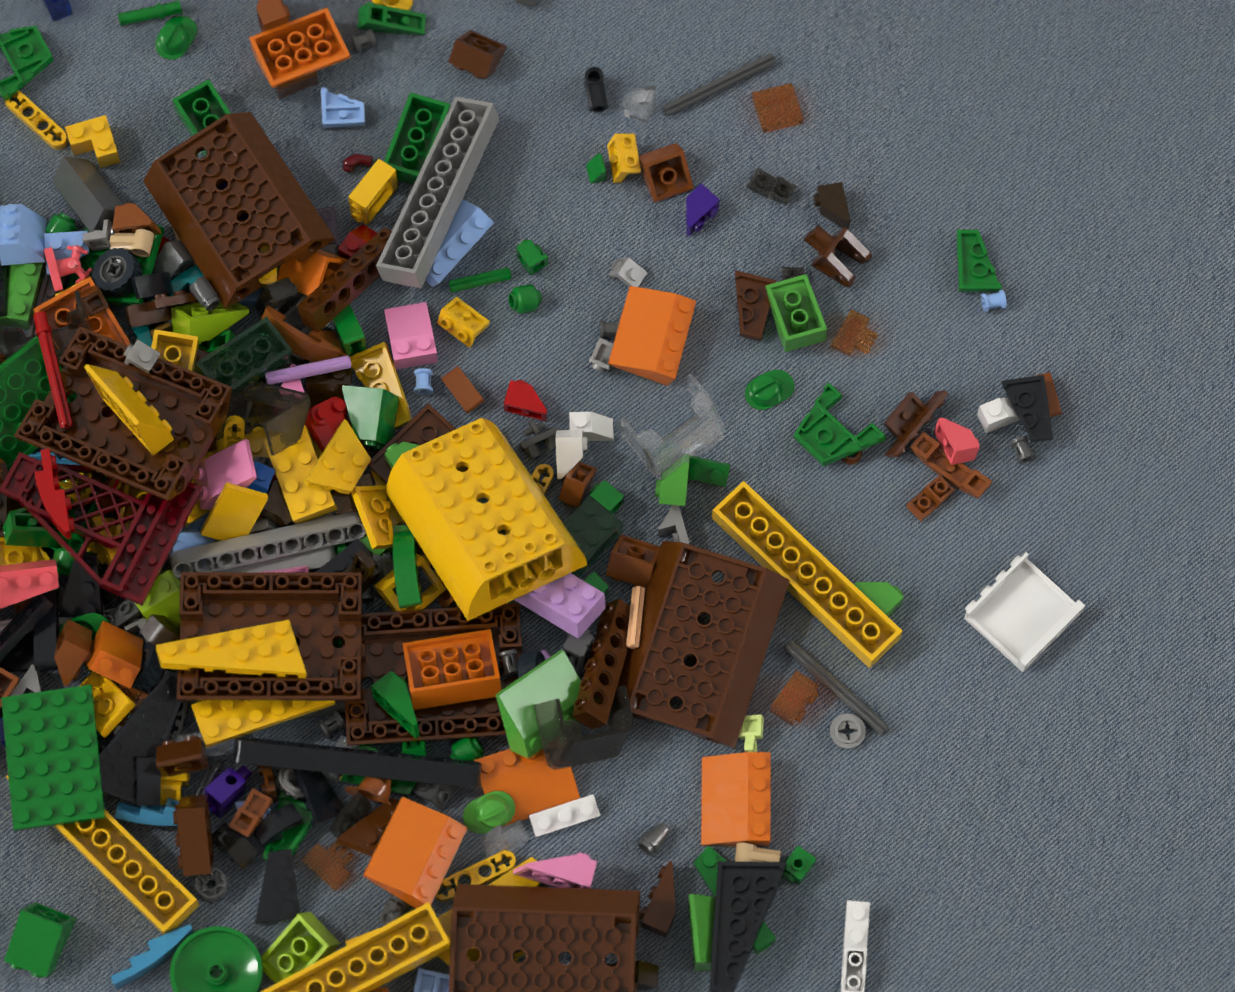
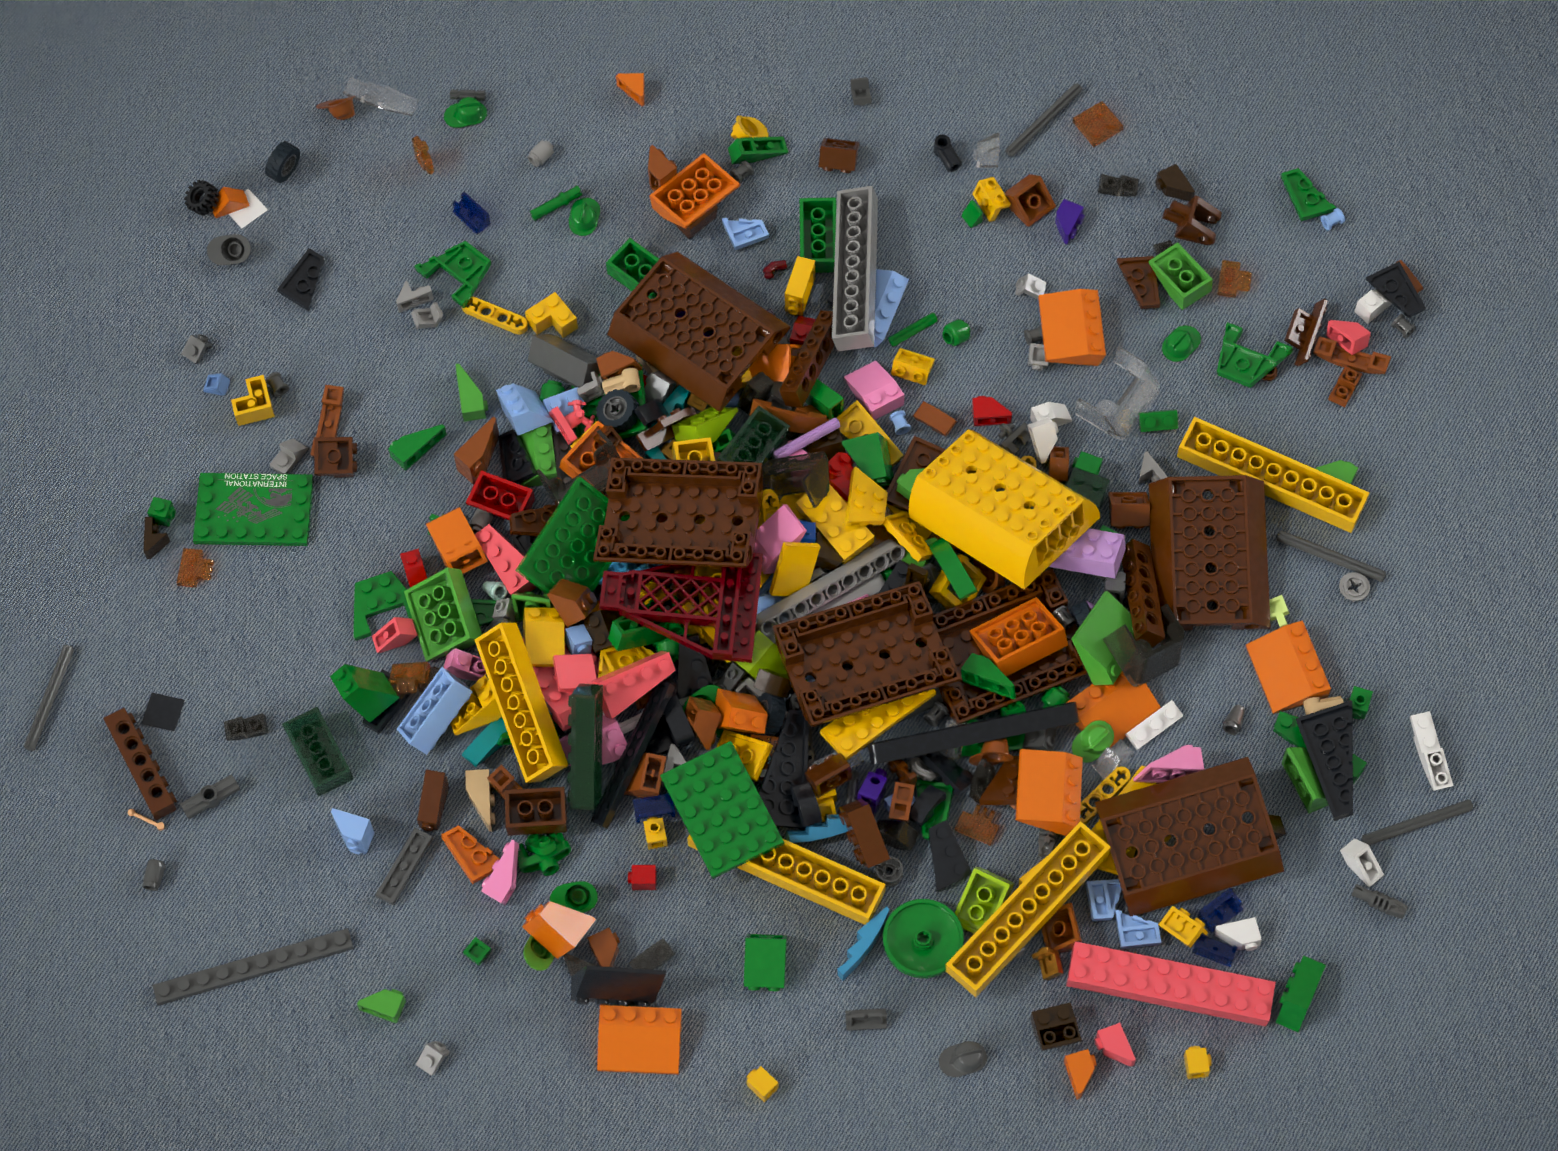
camera: 15 degrees left, 5 degrees down
red axle [33,311,73,429] -> none
red slope [34,448,75,539] -> none
yellow slope [84,364,174,456] -> none
light grey bracket [123,339,161,373] -> none
yellow wing [156,620,306,678] -> none
dark grey piece [190,277,221,311] -> none
green brick [516,239,548,276] -> none
light nougat axle [626,586,645,649] -> none
reddish brown slope [639,861,676,938] -> none
bright green slope [655,454,690,506] -> none
clear orange brick [770,670,819,726] -> none
white panel [964,552,1085,672] -> none

